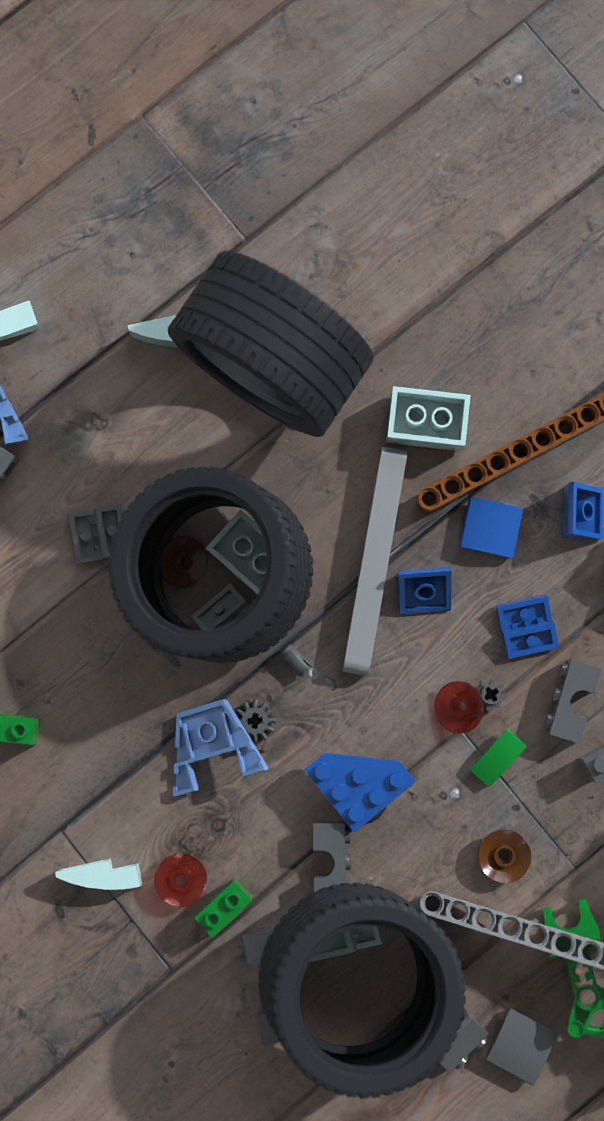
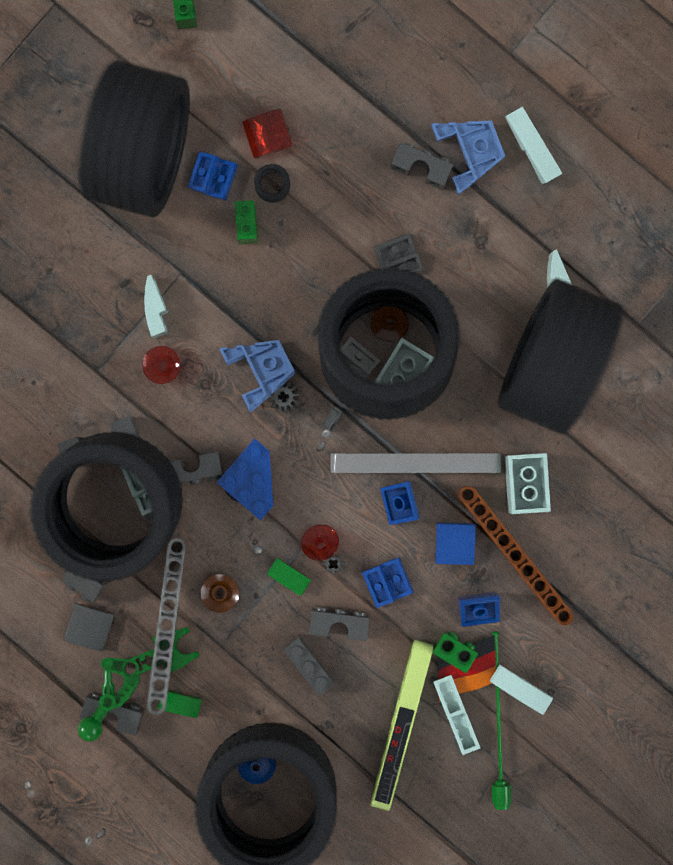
camera: 80 degrees right, 5 degrees up
green brick [195,878,253,938] -> none

